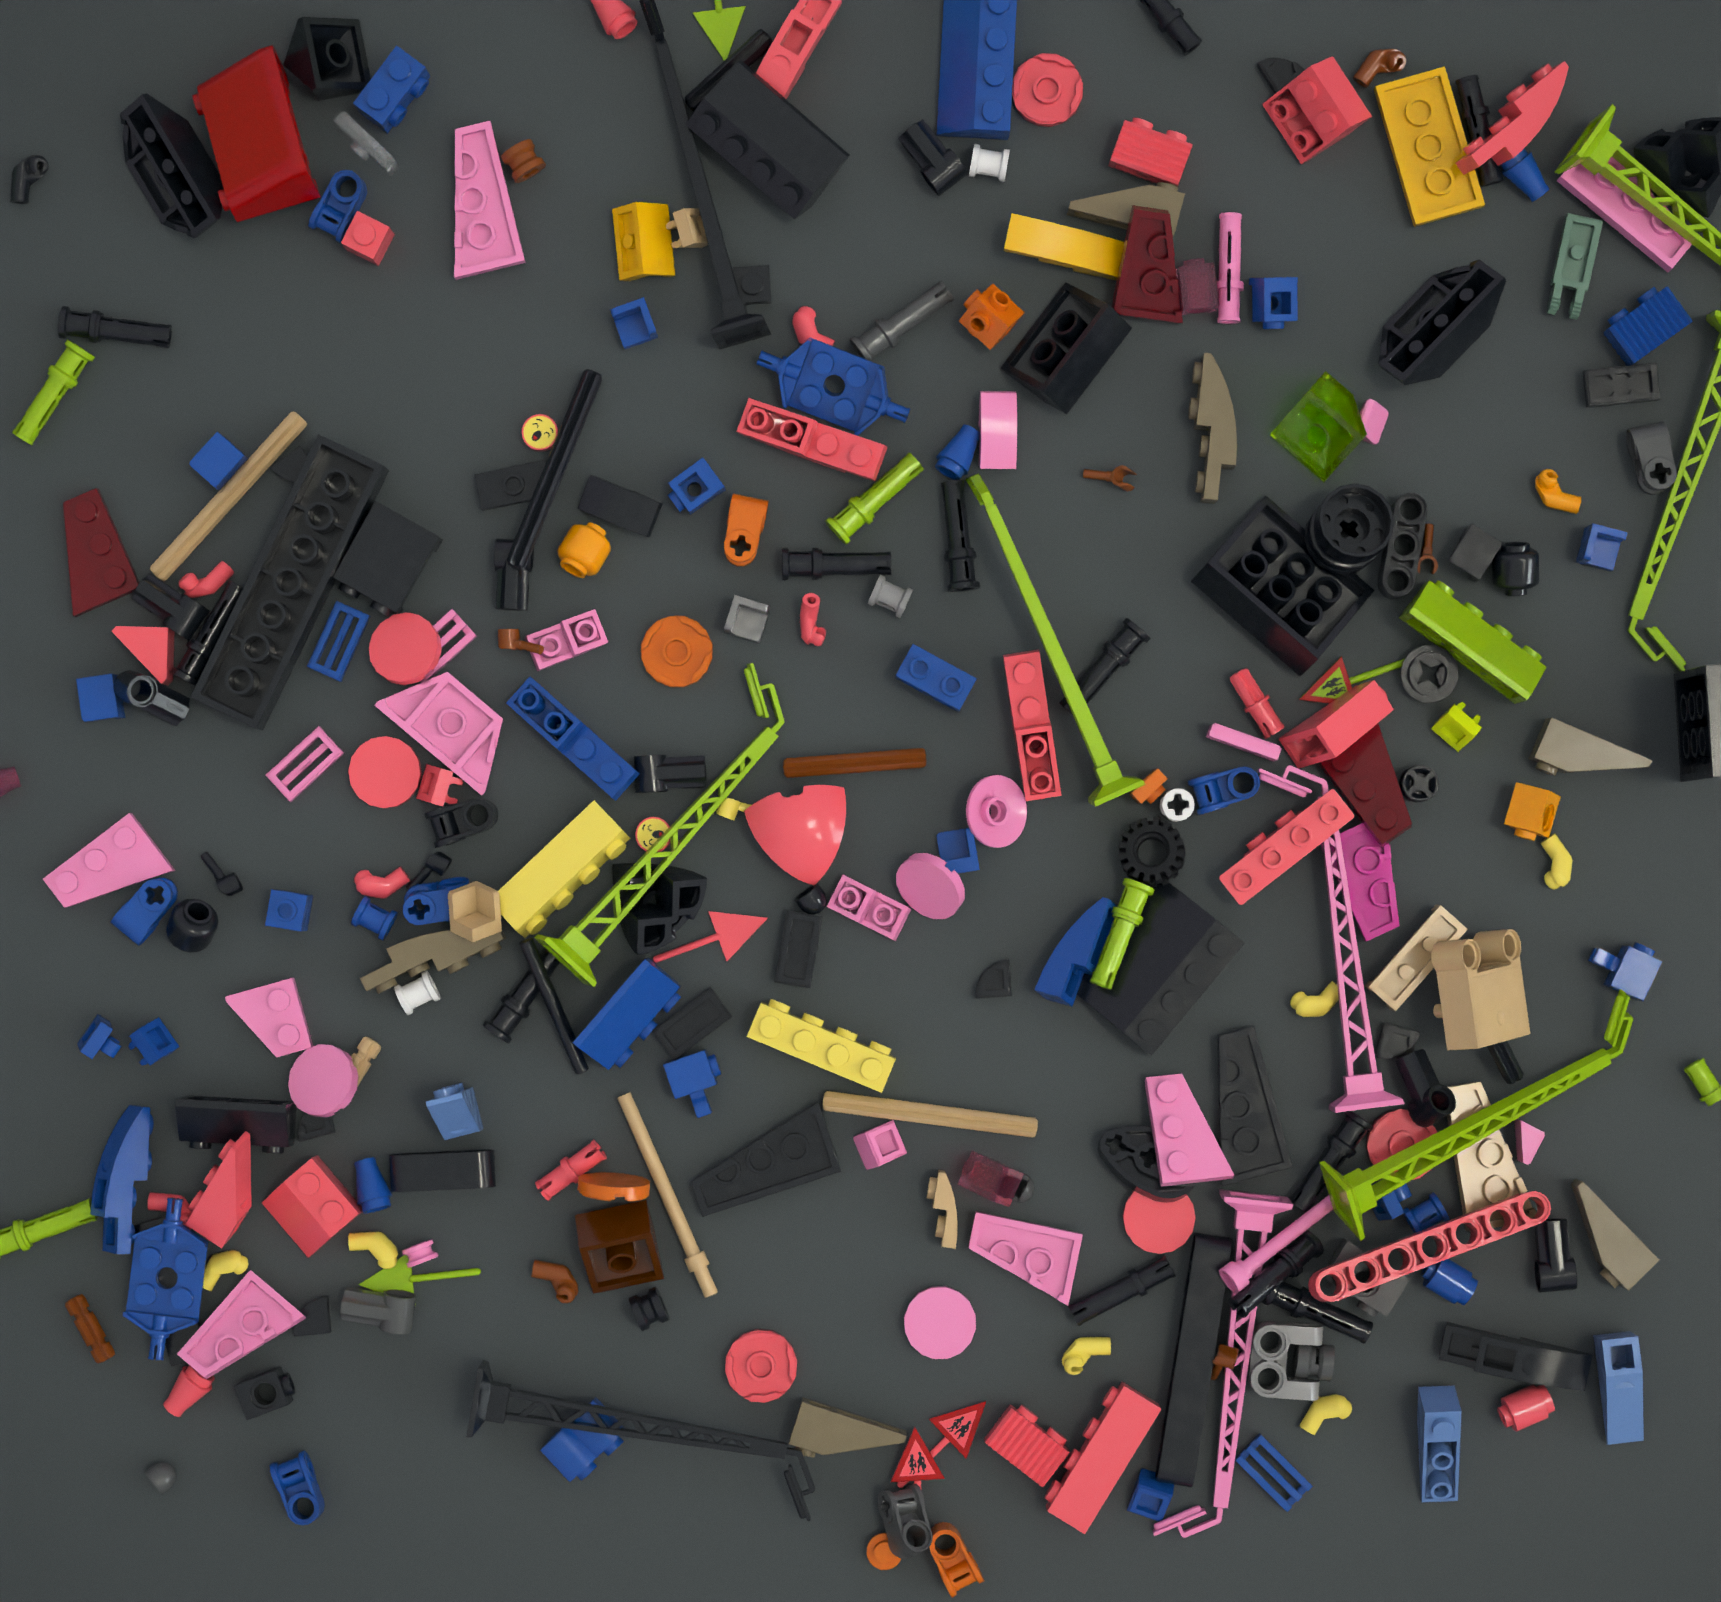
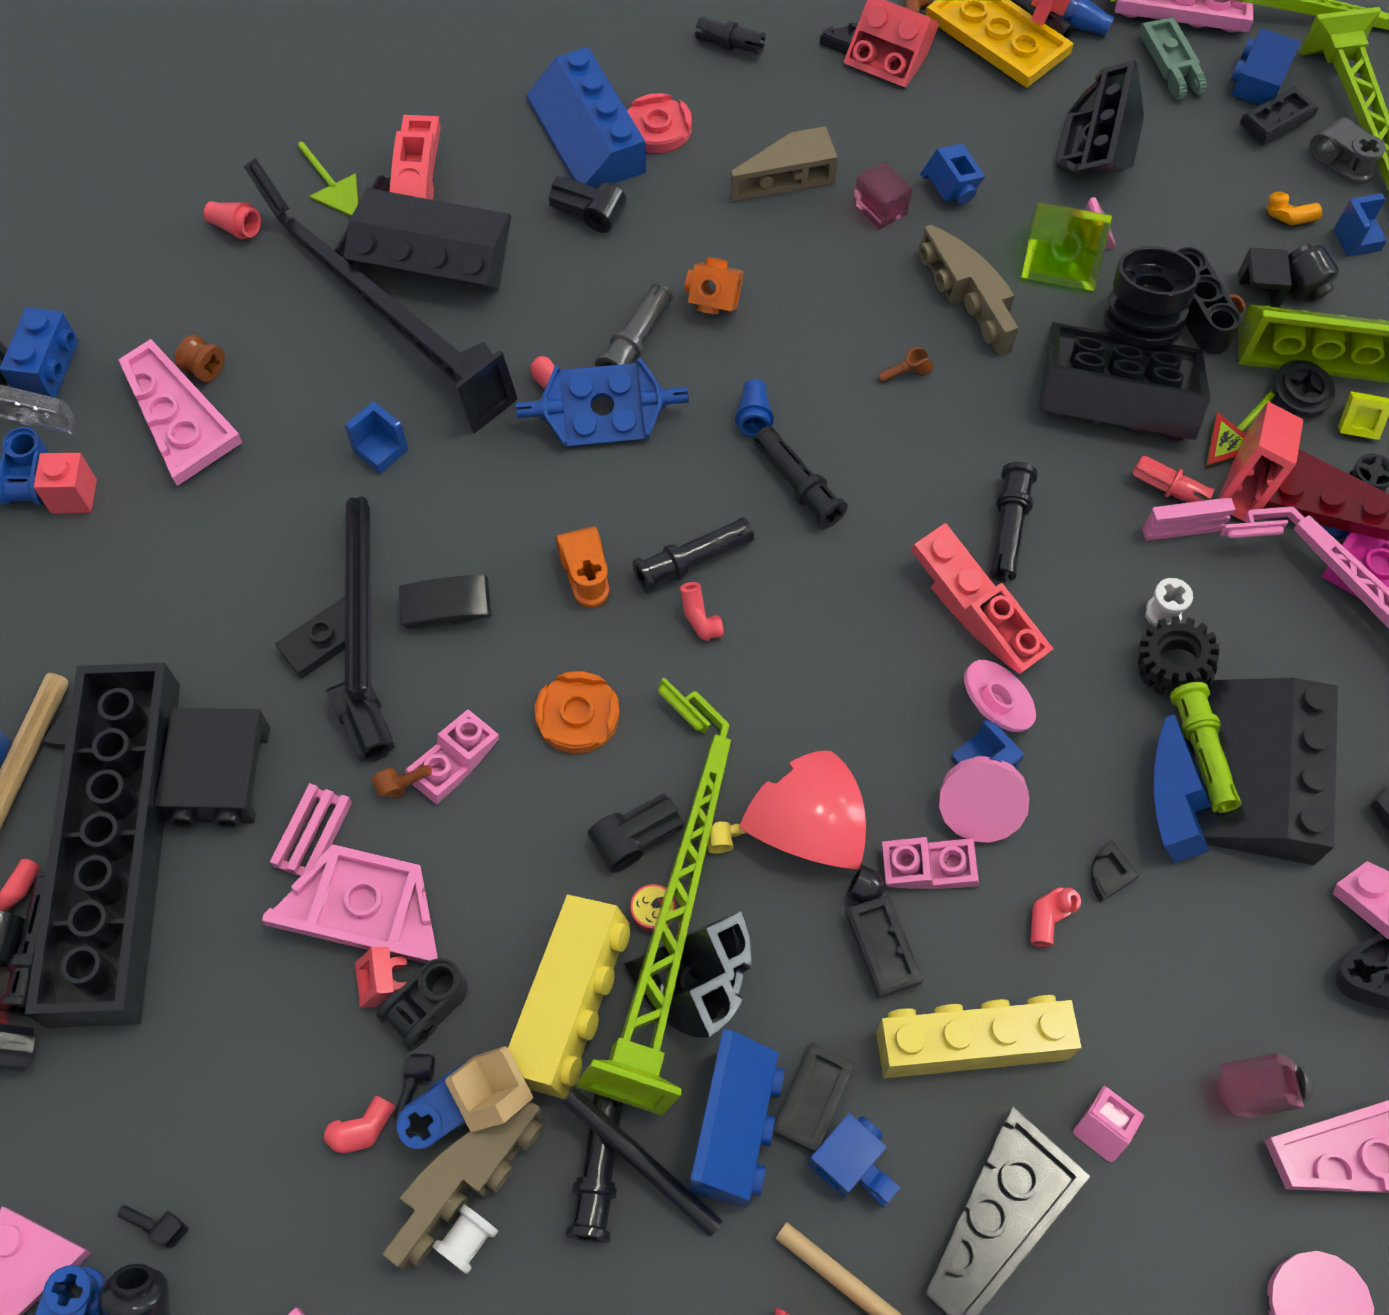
camera: 30 degrees left, 25 degrees down
blue brick [265,889,313,932] -> none
bright pink tile [266,726,344,802] -> none
blue tile [307,601,371,682] -> none
coral tile [348,736,422,809] -> none
blue bush [351,896,398,941] -> none
coral tile [369,612,442,685] -> none
blue slope [506,676,640,801] -> none
light yellow tile [522,414,559,452] -> none
light orange head [557,522,611,578] -> none
yellow panel [612,202,675,281] -> none
coral piece [653,911,768,963] -> none
tan tile [666,208,708,248] -> none
blue brick [668,458,726,515] -> none
flat silver panel [724,595,770,643] -> none
coral slope [736,398,888,481] -> none
dark orange axle [783,748,927,778] -> none
tan axle [822,1091,1038,1138] -> none
lime pin [825,452,924,545] -> none
light grey bush [867,574,913,619] -> none
blue brick [895,644,977,713] -> none
tan slope [927,1169,958,1249] -> none
lime piece [965,473,1146,807] -> none
white bush [969,144,1010,182] -> none
bright pink slope [978,391,1017,469] -> none
black slope [1001,282,1132,415] -> none
yellow slope [1004,213,1124,281] -> none
coral brick [1108,118,1193,187] -> none
dark red wing [1111,205,1183,323] -> none
orange plate [1129,768,1168,804] -> none
blue piece [1187,767,1260,816] -> none
bright pink pin [1215,212,1244,324] -> none
coral bracket [1219,789,1354,905] -> none
none -> coral arm [1030,887,1081,948]

